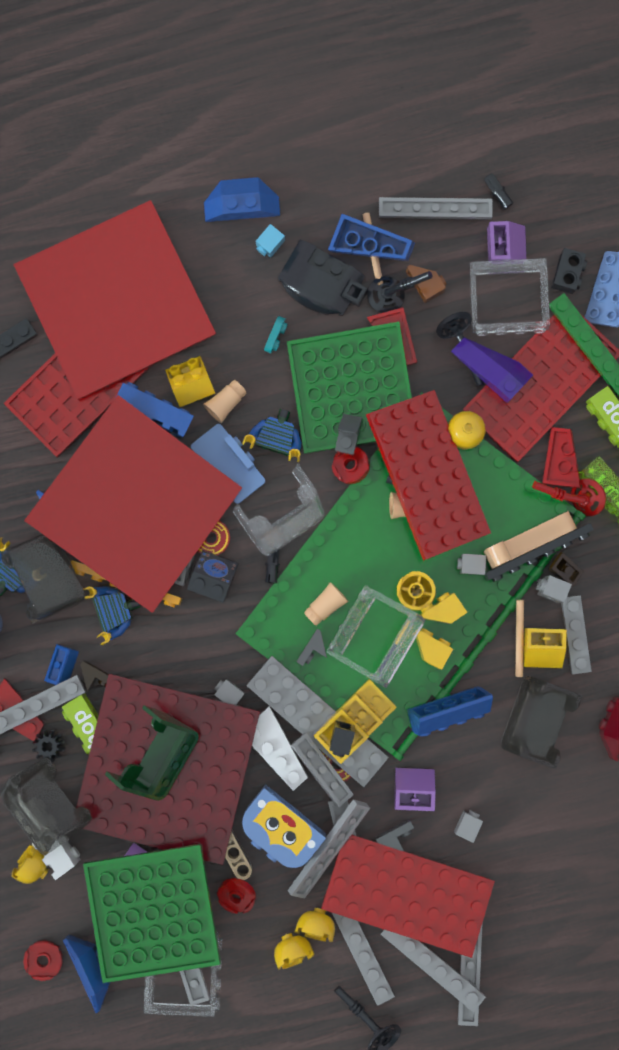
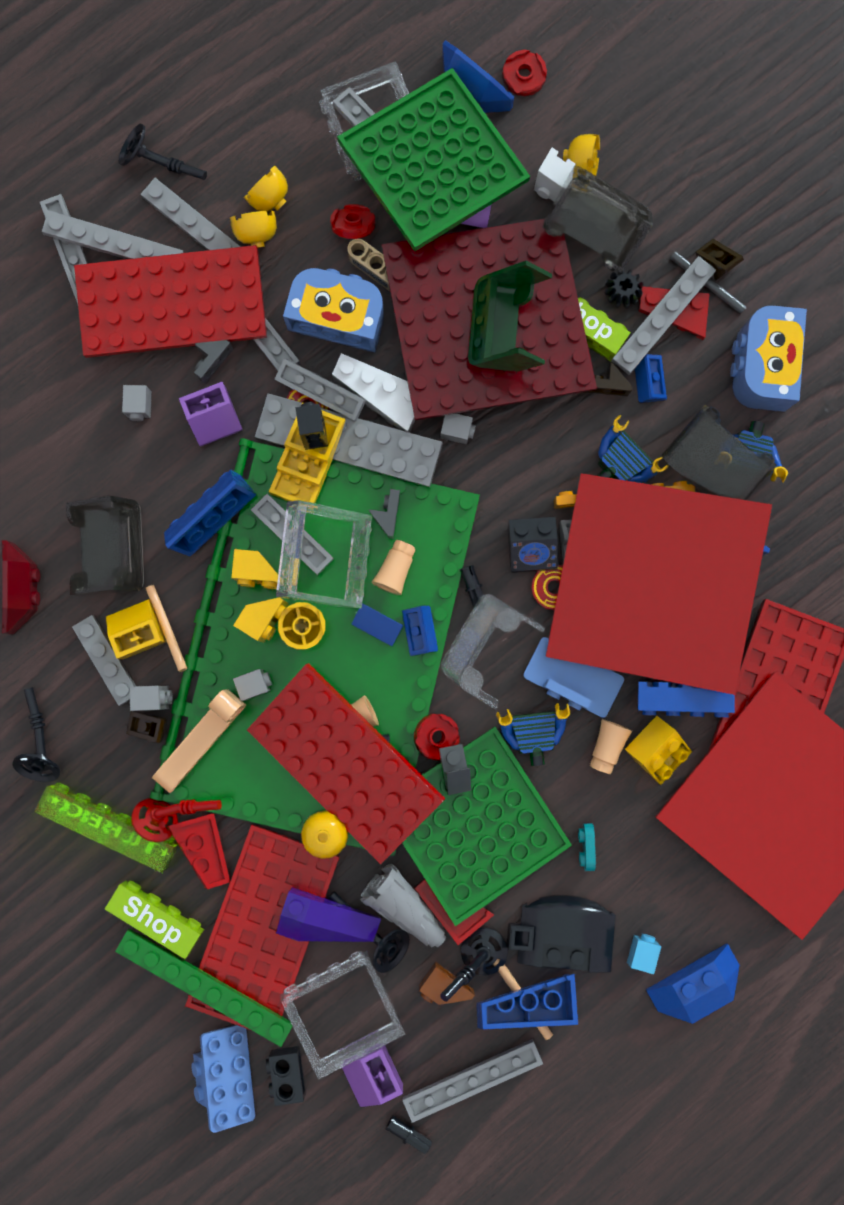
camera: 155 degrees right, 0 degrees up
light grey plate [288,799,370,899] -> none
black plate [484,523,594,582] -> none
none -> light grey plate [251,494,334,575]
none -> blue slope [351,603,403,646]
none -> light grey cone [360,864,446,947]
none -> blue slope [402,606,438,656]

